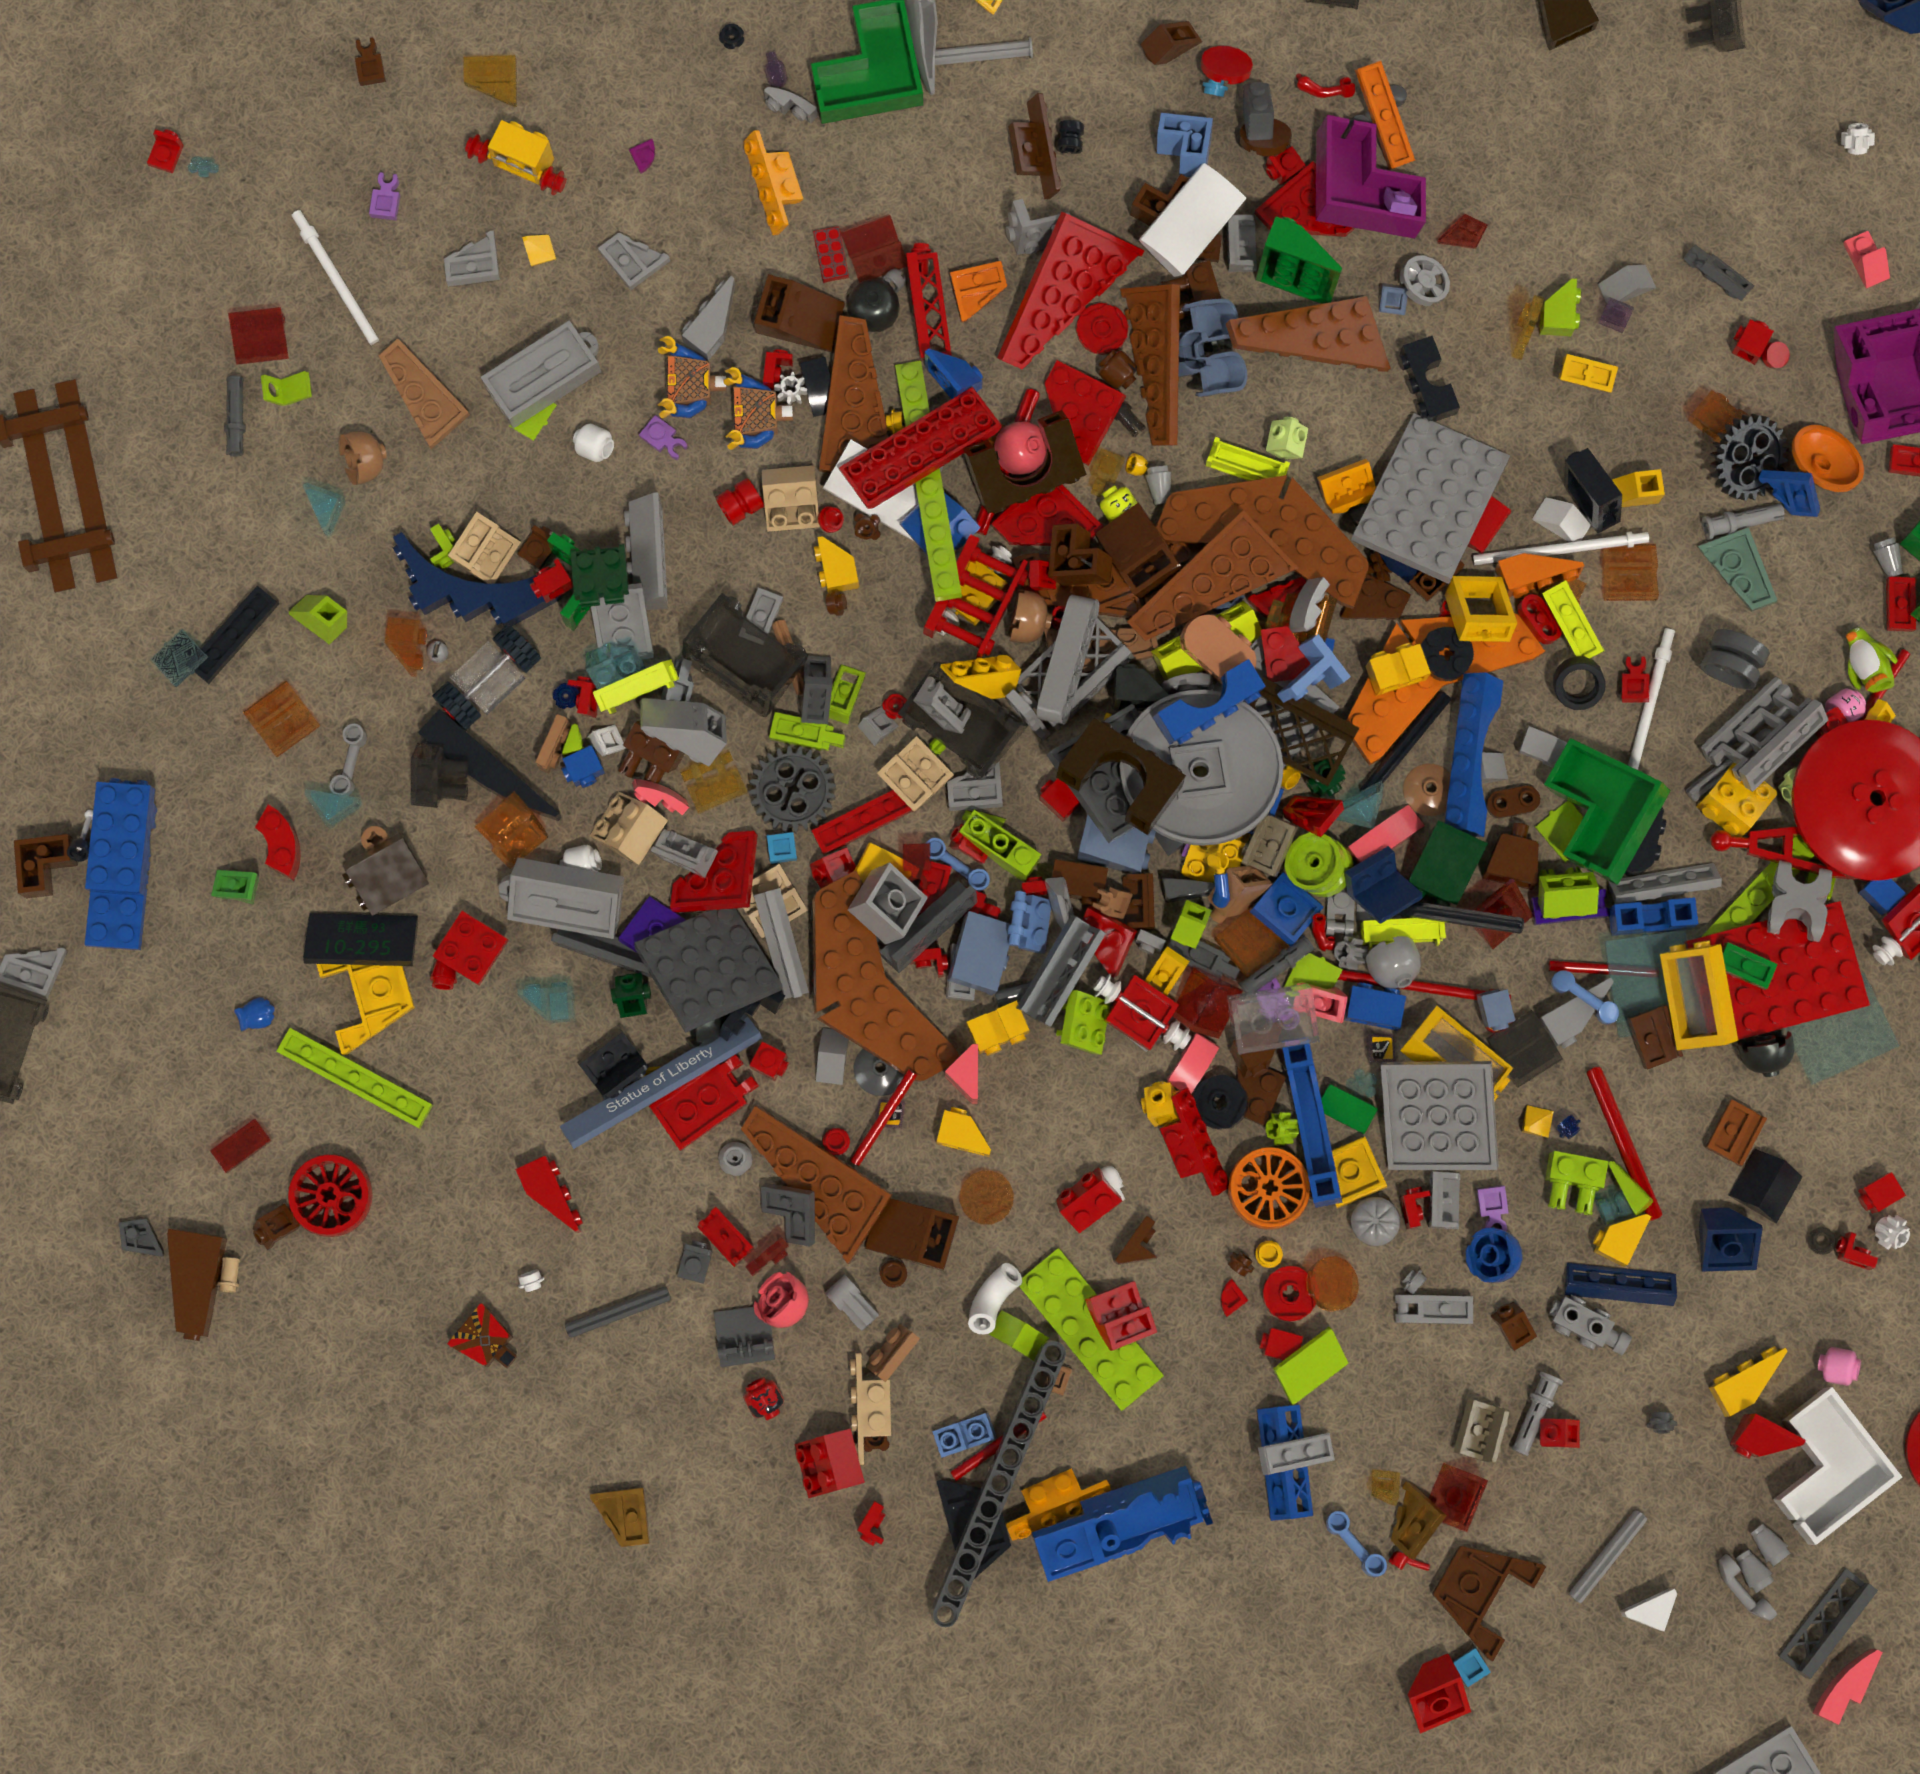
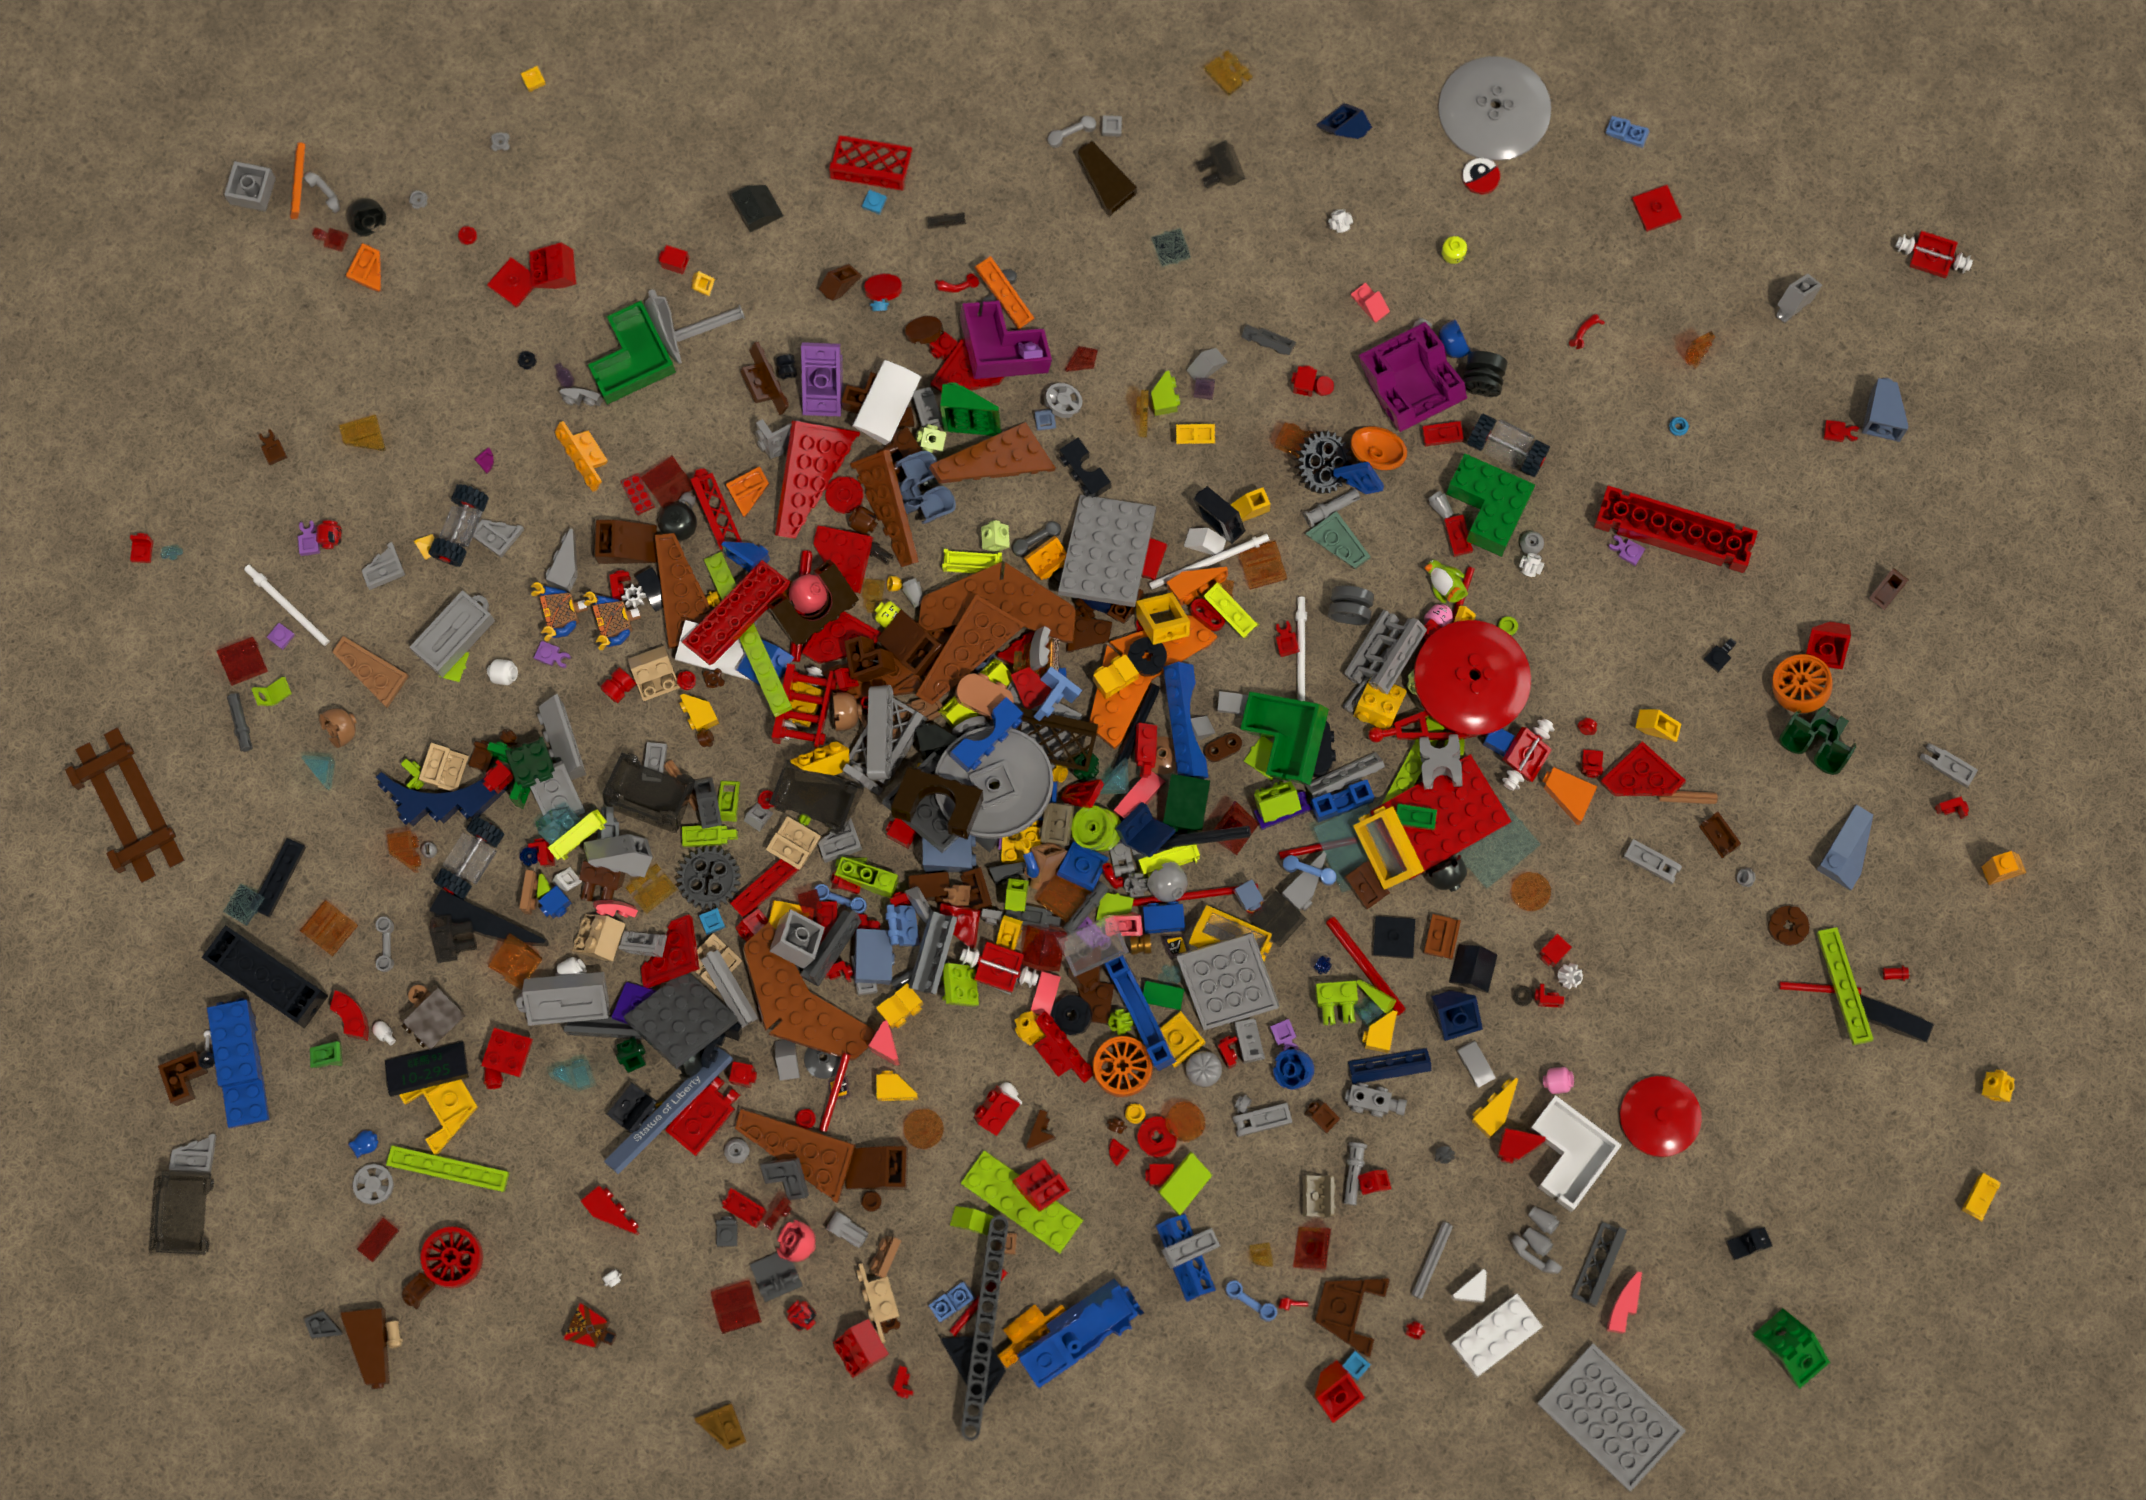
camera: 10 degrees left, 5 degrees down
lime slope [289,595,347,645] -> none
clear light blue slope [304,789,362,829] -> none
yellow brick [465,120,567,196] -> none
dark grey axle [565,1287,671,1337] -> none
light grey hinge [913,676,971,734] -> none
white cylinder [968,1263,1022,1335] -> none
medium blue brick [1157,113,1213,177] -> none
dark grey brick [1242,82,1274,140] -> none
pearl gold wing [1391,1481,1447,1560] -> none
reddish brown torso [1482,823,1539,890] -> none
yellow slope [1521,1105,1554,1138] -> none
black tyre [1553,656,1606,710] -> none
none -> black plate [201,925,328,1029]
none -> medium lavender plate [267,623,295,650]
none -> red head [316,520,342,549]
none -> light grey piece [353,1164,394,1205]
none -> white cylinder [372,1021,396,1046]
none -> plate [429,484,489,567]
none -> reddish brown plate [499,729,518,747]
none -> clear red slope [711,1280,762,1334]
none -> medium lavender brick [801,342,843,417]
none -> yellowish green brick [915,424,947,453]
none -> dark grey bar [1012,521,1061,557]
none -> pearl gold wheel [1130,933,1151,955]
none -> red hinge [1135,723,1157,778]
none -> clear light blue piece [1151,228,1191,267]
none -> black plate [1373,916,1415,959]
none -> red plate [1406,1322,1426,1340]
none -> white brick [1451,1294,1543,1378]
none -> light grey slope [1457,1041,1495,1088]
none -> clear orange tile [1511,872,1551,911]

